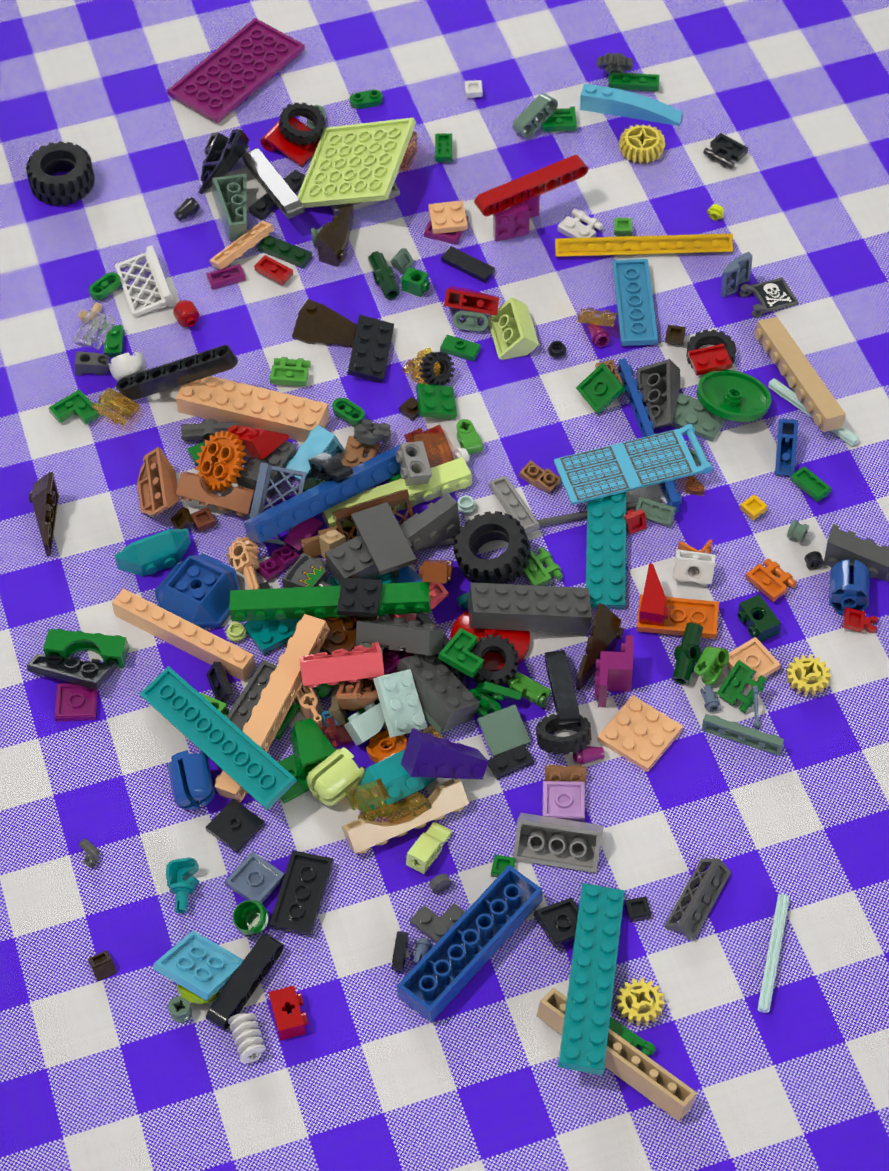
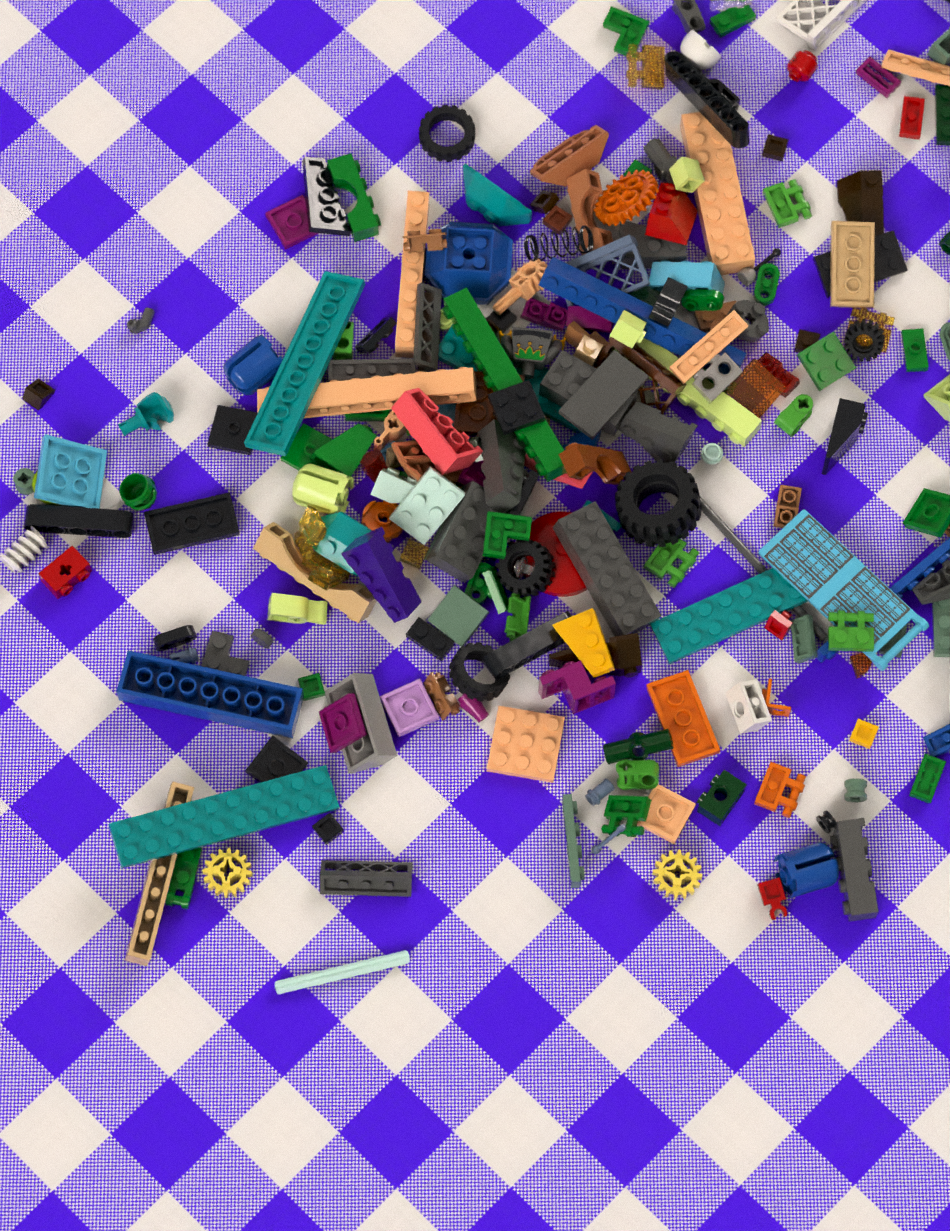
camera: 60 degrees right, 15 degrees up
dark brown wedge [29,472,59,557] -> none
sand blue plate [225,851,285,903] -> none
white plate [453,448,470,463] -> none
light grey tile [489,476,540,534] -> none
red slope [639,563,669,626] -> none
none -> magenta tile [319,693,367,753]
none -> medium nougat hinge [402,229,447,253]
none -> dark grey fence [413,282,442,372]
none -> black tyre [419,105,475,162]
none -> clear plate [514,557,535,579]
none -> black piece [524,225,593,261]
none -> yellow wing [552,608,615,678]
none -> yellowish green brick [609,310,646,348]
none -> yellowish green brick [669,157,705,193]
none -> light nougat plate [669,310,749,384]
none -> green plate [681,289,724,311]
none -> light grey hinge [737,248,781,286]
none -> dark brown plate [762,134,789,162]
none -> black slope [822,398,868,475]
none -> bright green plate [828,610,874,652]
none -> tan tile [830,221,875,308]

